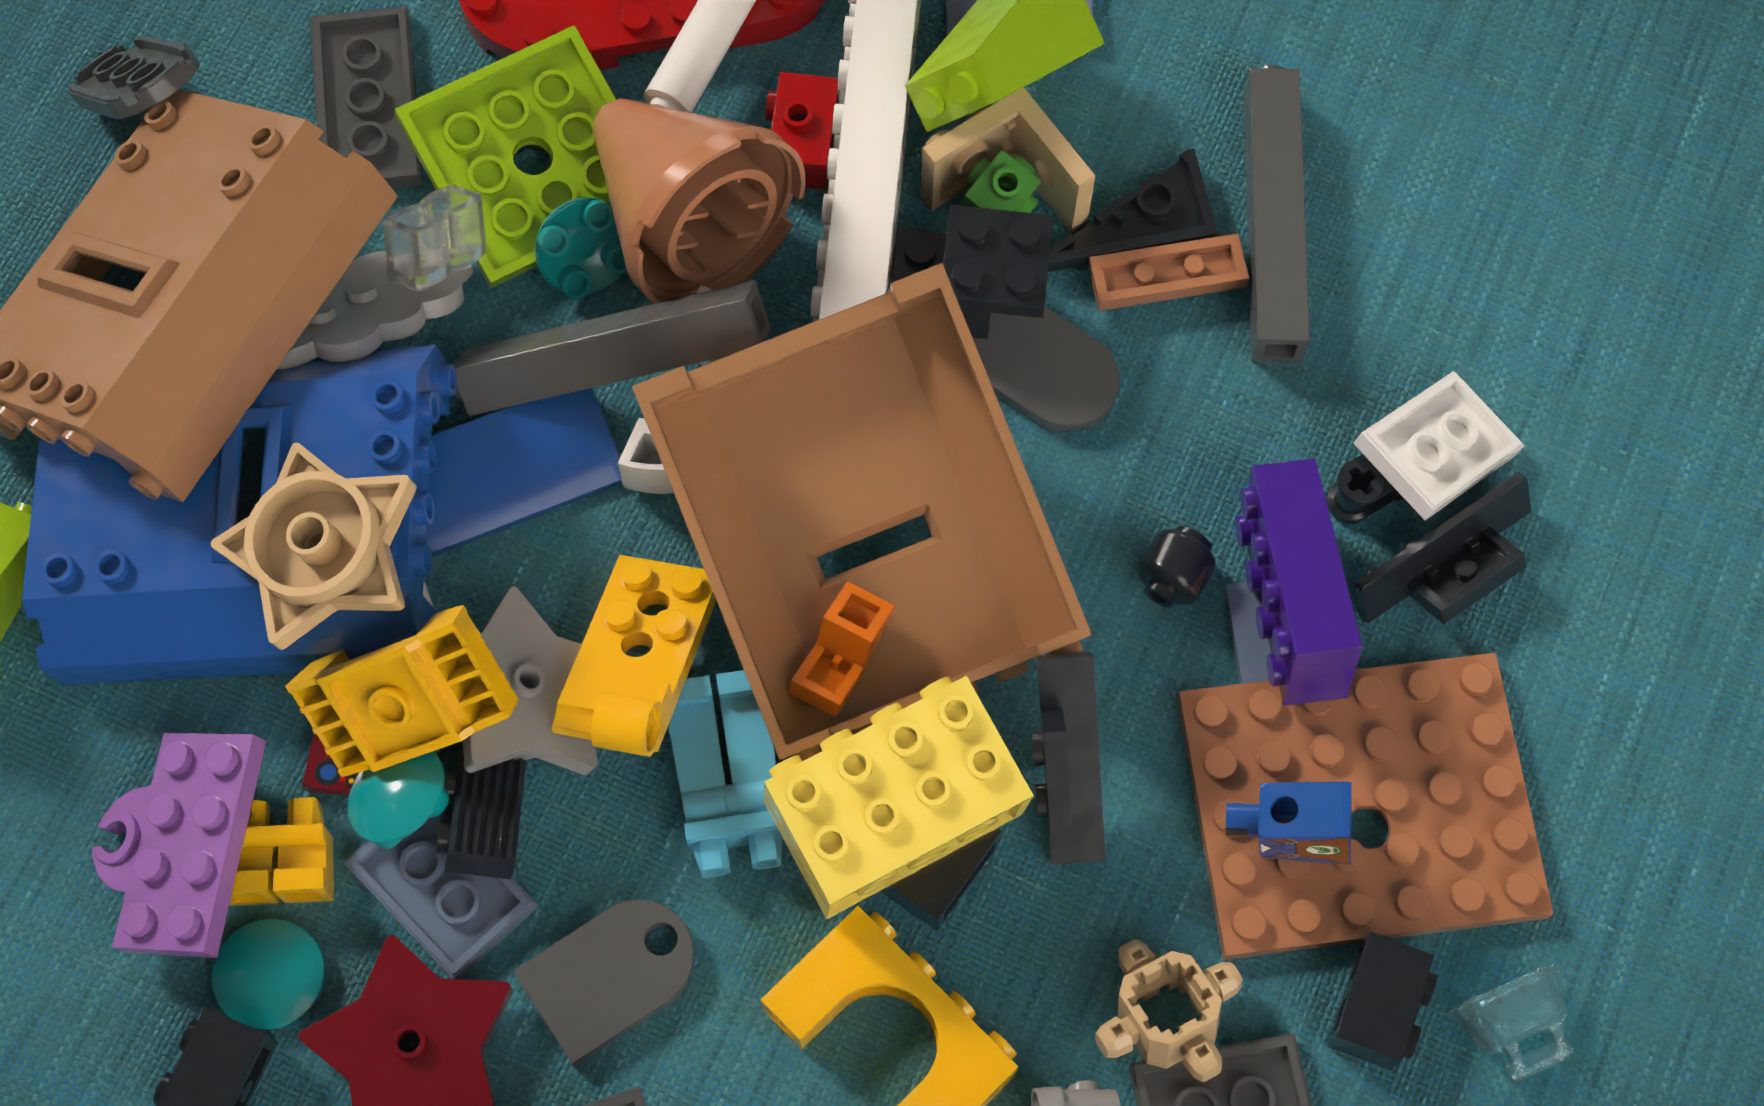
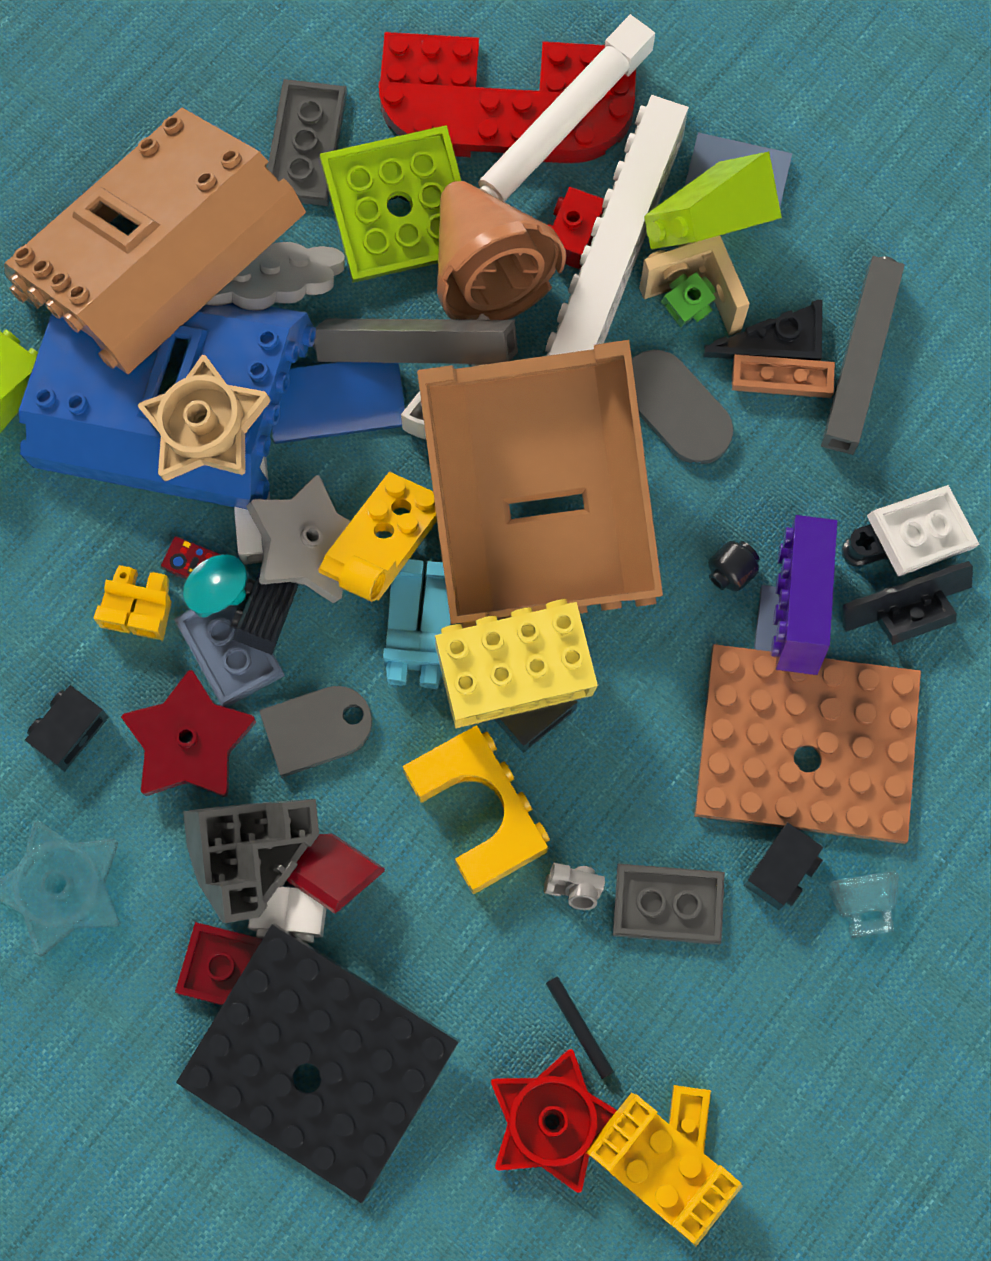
camera: 15 degrees right, 5 degrees up
dark grey tile [68,35,200,119] -> none
medium lavender plate [92,733,266,958] -> none
teal dish [212,919,325,1030] -> none
yellow plate [285,605,519,777] -> none
clear brick [383,185,487,291] -> none
teal dish [535,197,628,299] -> none
orange slope [788,581,895,717] -> none
black bracket [890,205,1054,339] -> none
black bracket [1031,652,1105,865] -> none
tan piece [1095,939,1243,1082] -> none
blue torso [1226,782,1352,865] -> none

